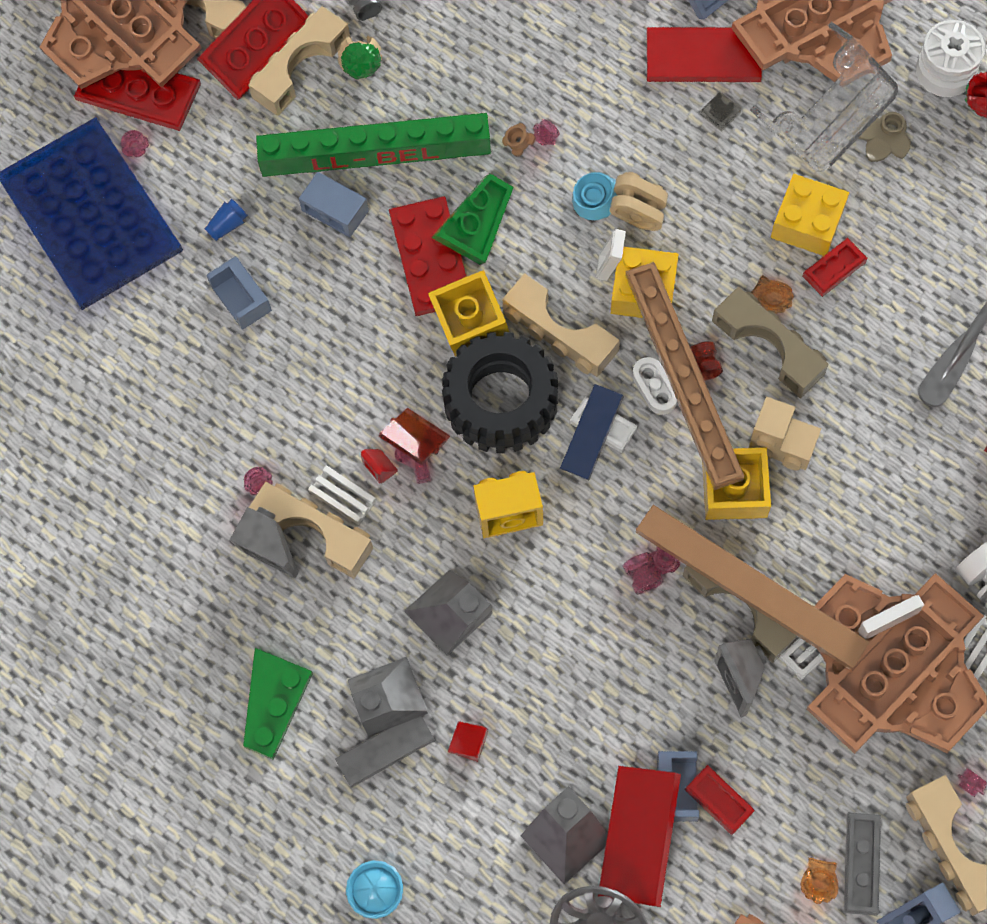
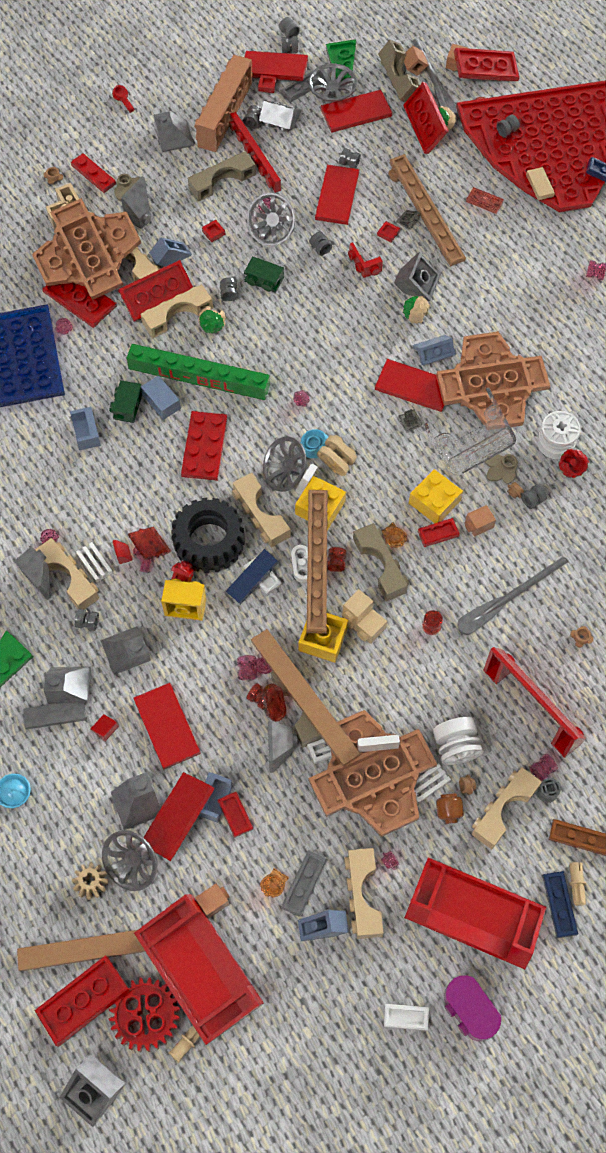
camera: 15 degrees right, 5 degrees down
blue cone [204,199,248,241] -> none
yellow brick [428,270,510,357] -> none
green wing [432,173,514,265] -> none
medium nougat plate [502,123,535,156] -> none
none -> dark grey wheel [74,609,99,631]
none -> dark green brick [109,380,142,423]
none -> red tile [133,682,201,770]
none -> red bracket [171,561,196,583]
none -> clear red wheel [246,683,274,710]
none -> clear red tile [262,683,287,722]
none -> flat silver wheel [263,436,306,492]
none -> clear red wheel [422,610,443,635]
none -> nougat brick [465,505,496,537]
none -> medium nougat plate [507,482,524,499]
none -> dark grey wheel [521,484,547,509]

